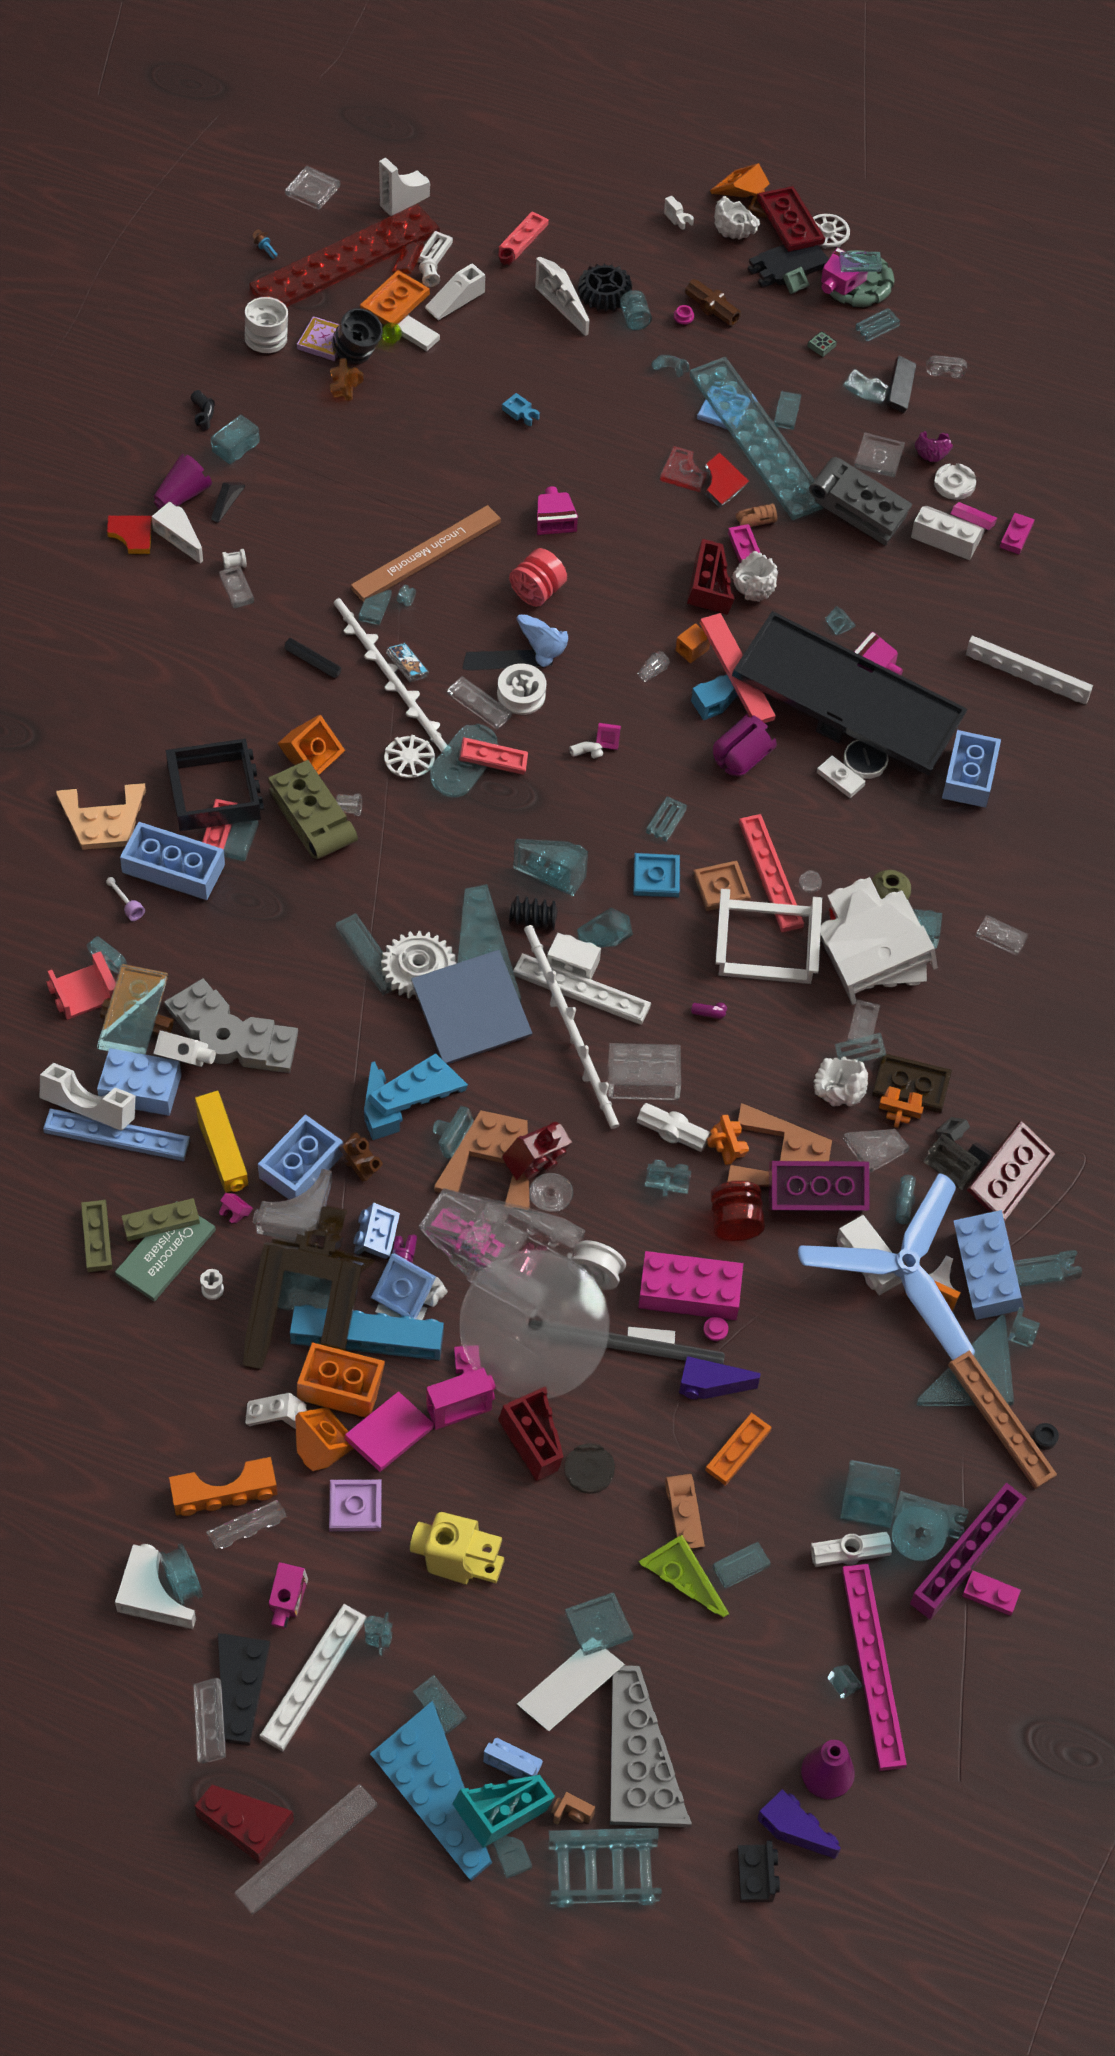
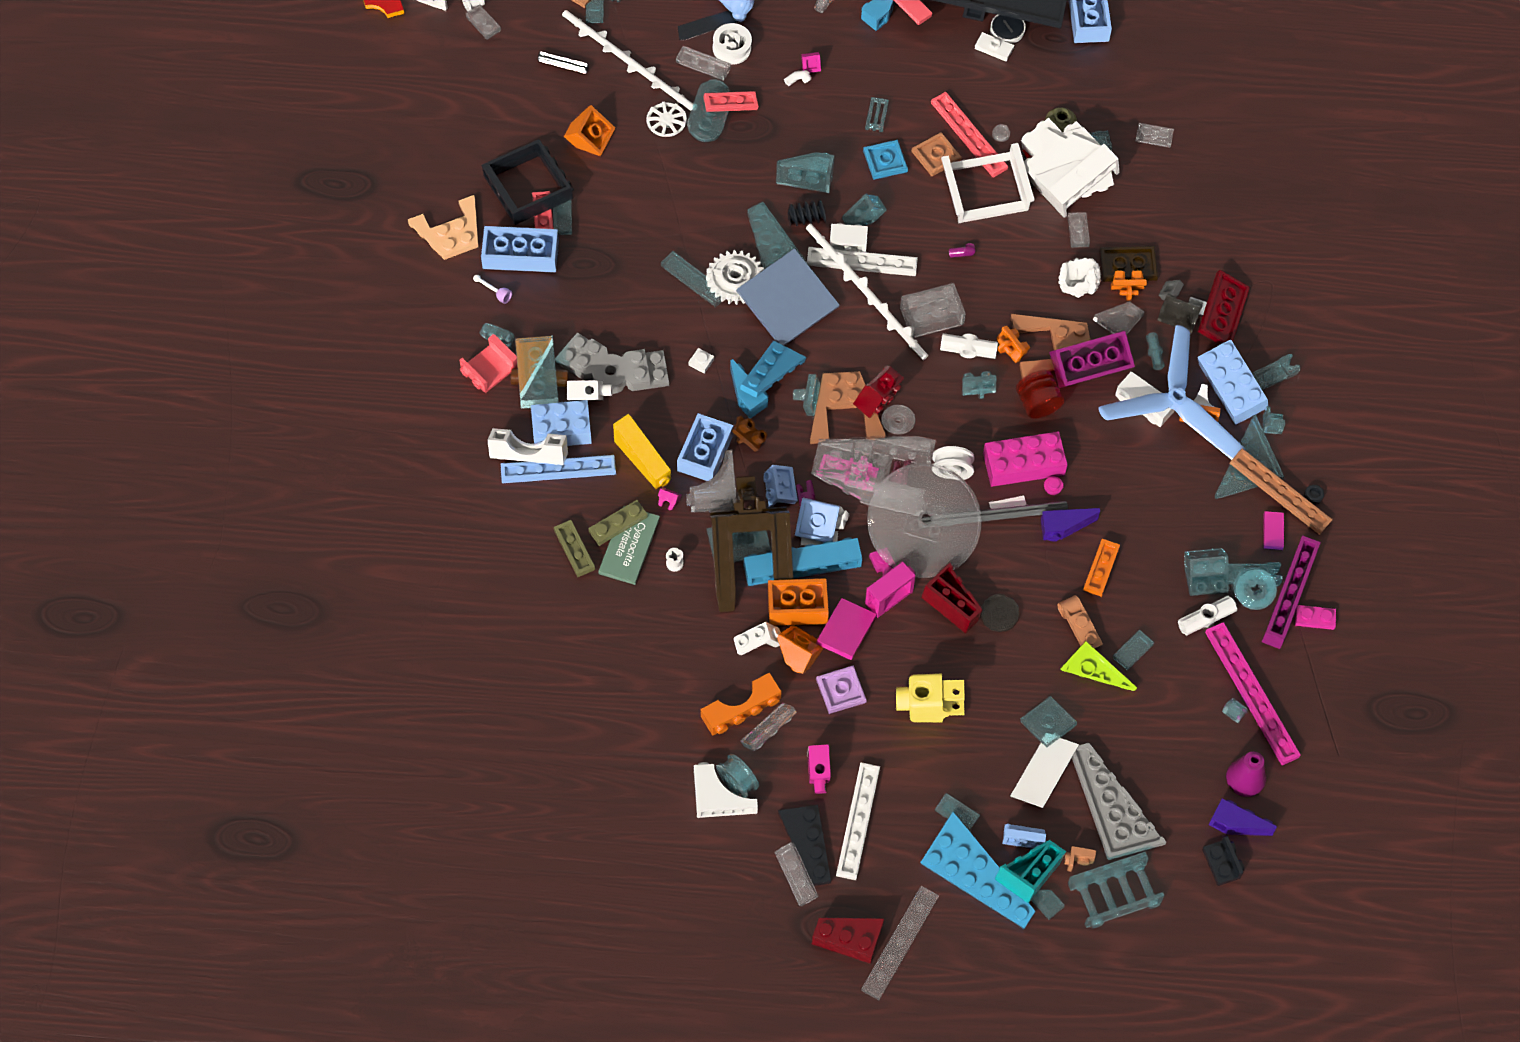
camera: 15 degrees left, 5 degrees up
olive hinge [268,760,358,860] -> none
clear bush [336,793,362,816] -> none
clear light blue hinge [364,1612,393,1656] -> none
tile [386,643,429,682] -> none
magenta cylinder [712,714,777,777] -> none
clear light blue tile [835,1032,886,1062] -> none
none -> white plate [689,348,714,374]
none -> dark pink tile [1263,511,1284,550]

